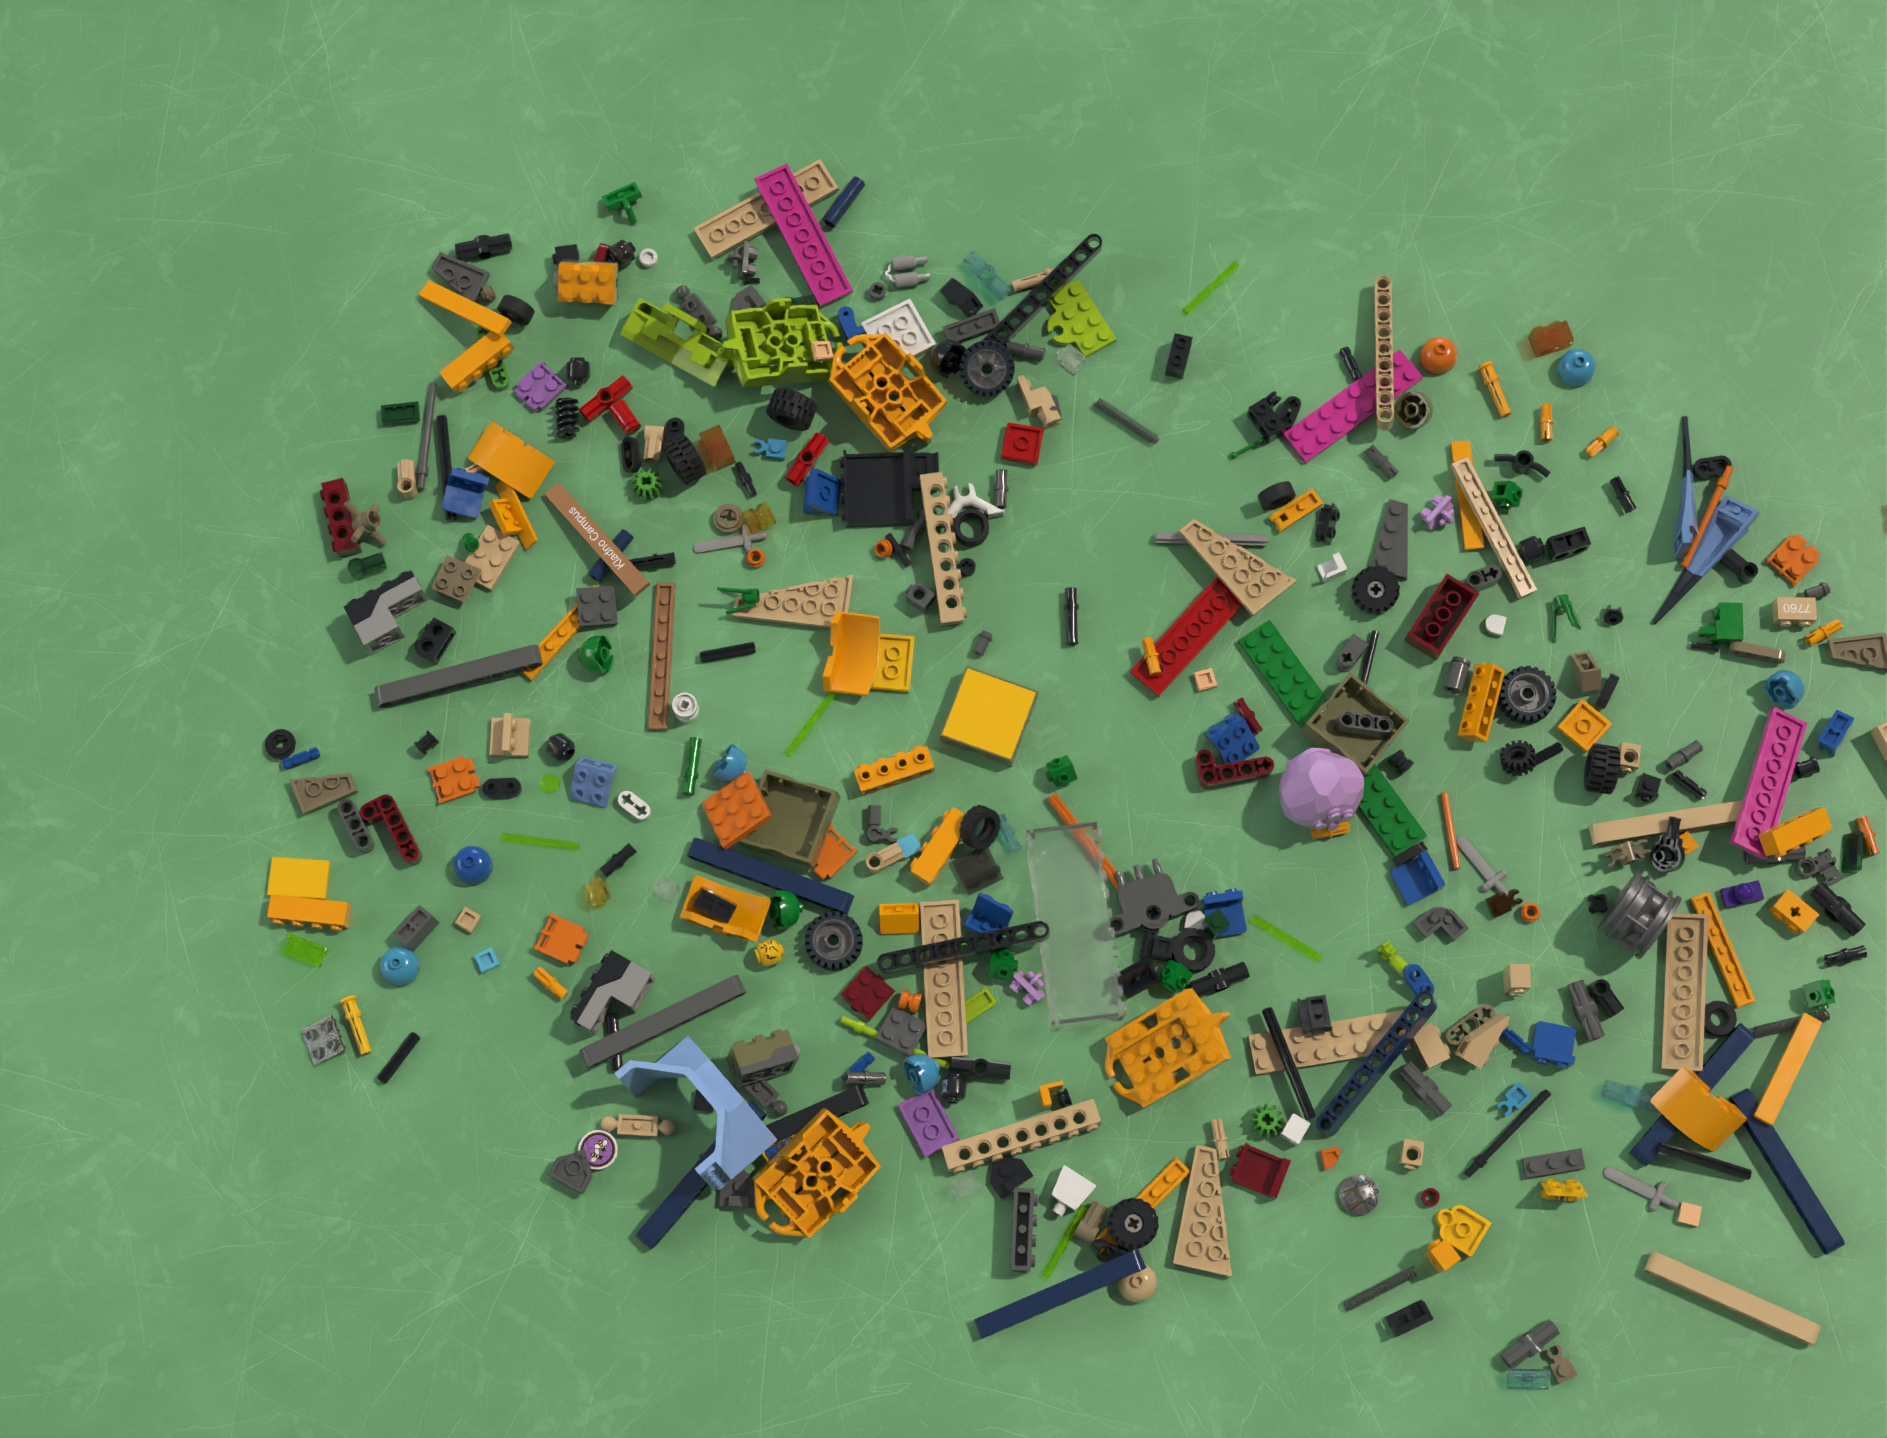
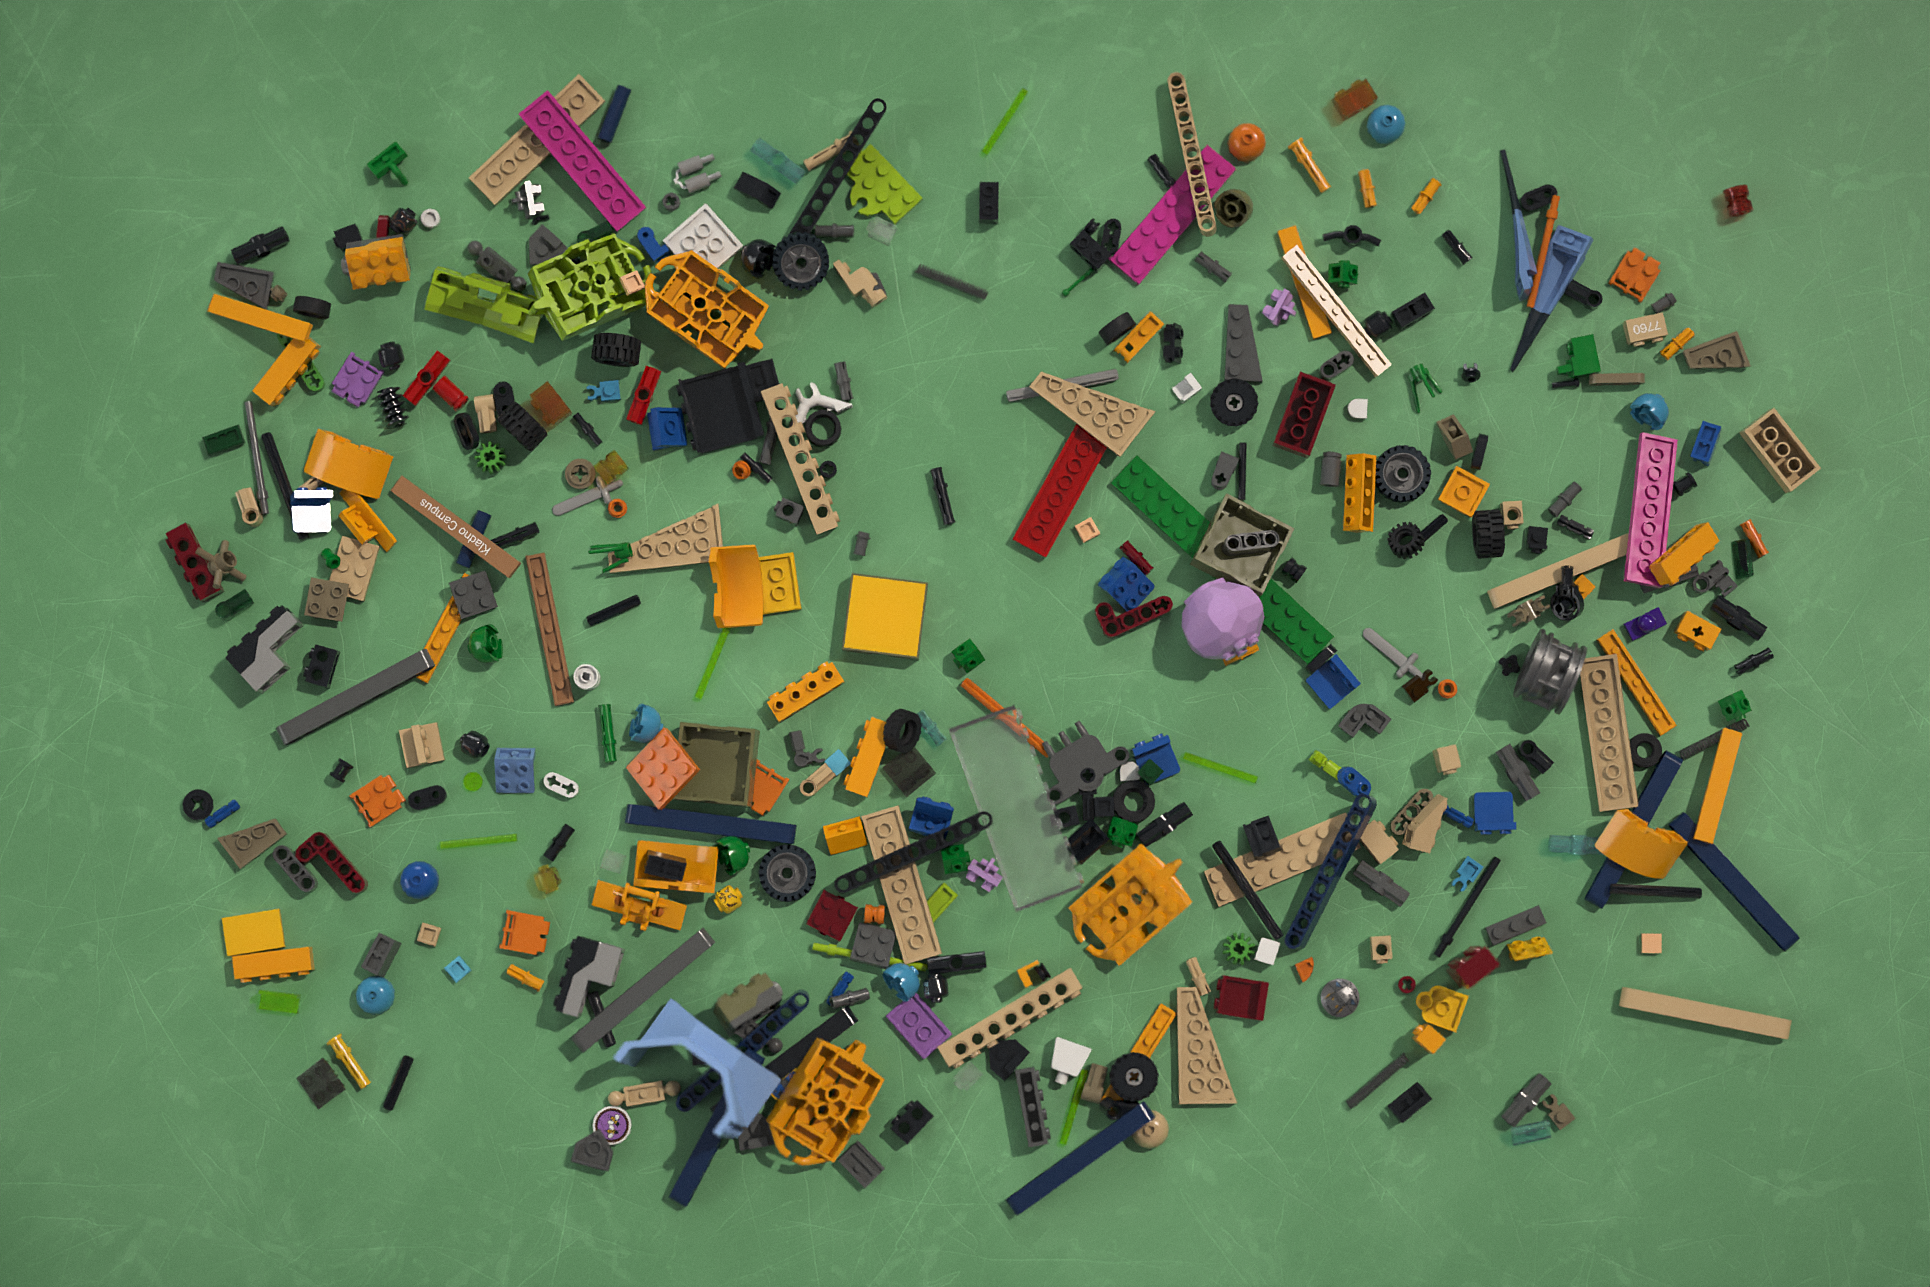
camera: 15 degrees left, 10 degrees up
dark grey plate [942,308,1000,341] -> none
red plate [1001,422,1044,465] -> none
light orange axle [1142,637,1162,676] -> none
orange bar [1441,792,1461,870] -> none
light grey sword [1604,1167,1679,1211] -> none
none -> light orange piece [592,880,687,931]
none -> dark blue beam [676,989,810,1112]
none -> dark grey plate [838,1141,885,1188]
none -> black brick [890,1100,934,1144]
none -> black brick [1050,805,1080,830]
none -> dark red brick [1446,945,1501,989]

